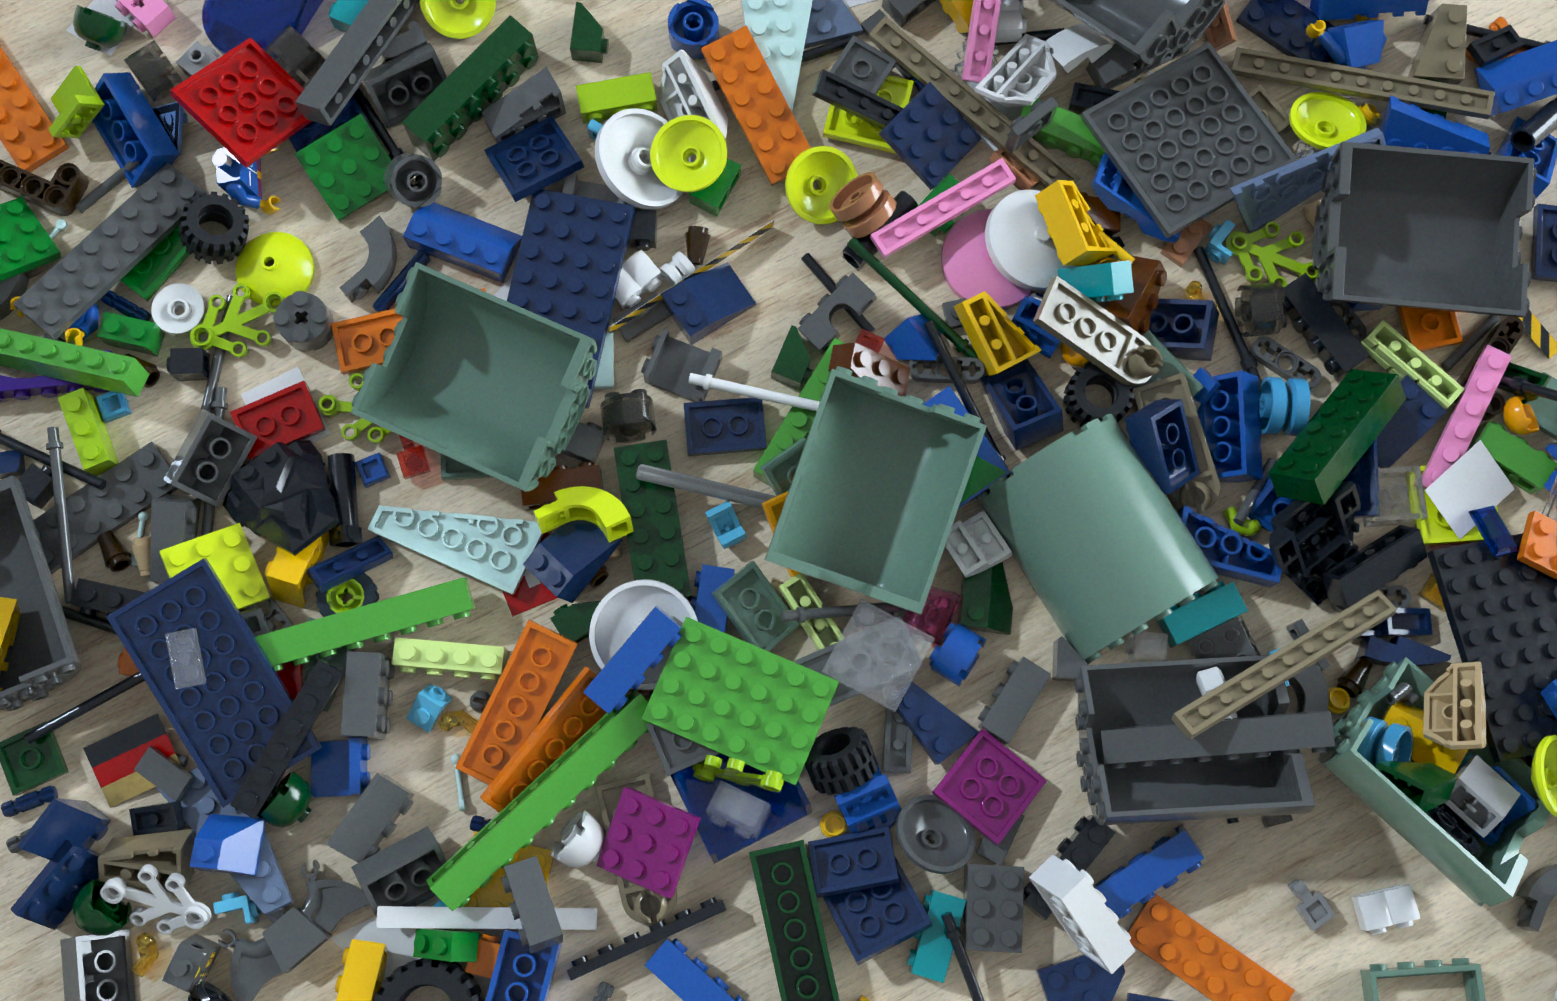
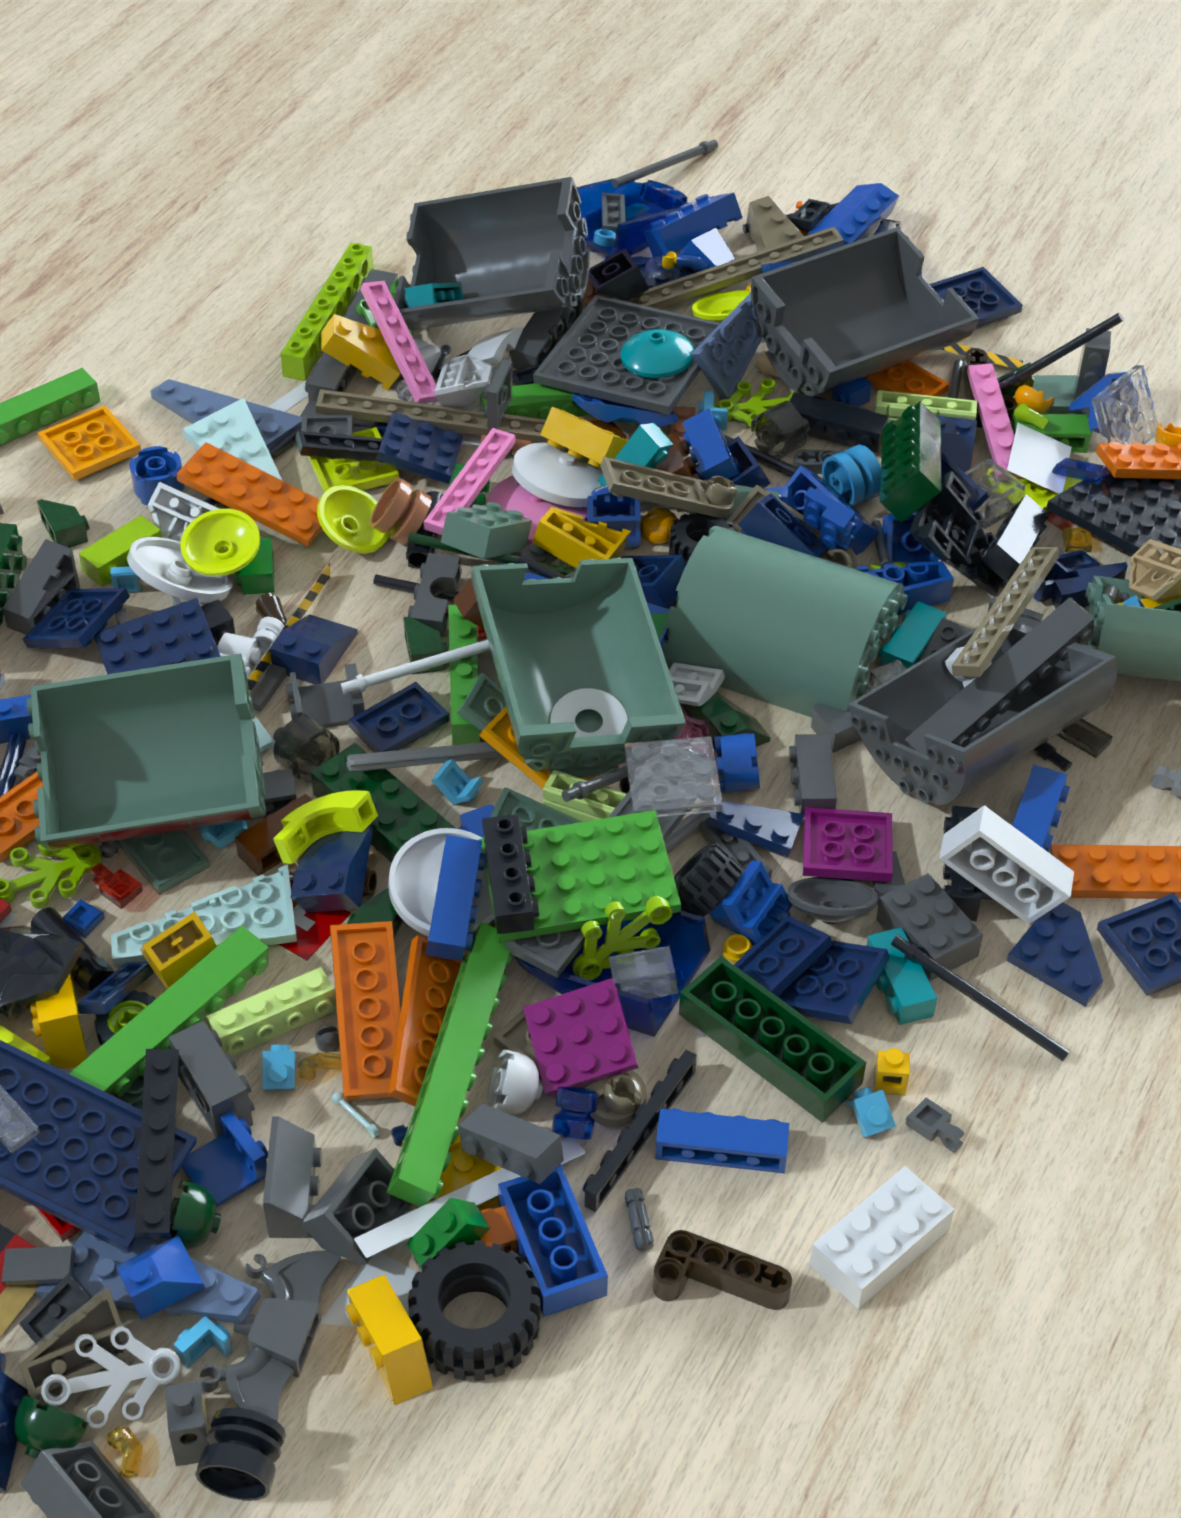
camera: 30 degrees left, 30 degrees down
none -> yellow slope [140,911,217,989]
none -> black hinge [431,345,451,379]
none -> sand green brick [441,502,532,559]
none -> black brick [482,814,539,935]
none -> white sticker [550,688,628,738]
none -> clear blue wheel [551,1086,599,1140]
none -> black slope [588,249,649,301]
none -> teal dish [621,329,694,378]
none -> blue brick [683,408,739,480]
none -> blue plate [803,487,857,550]
none -> lime arm [1014,404,1049,430]

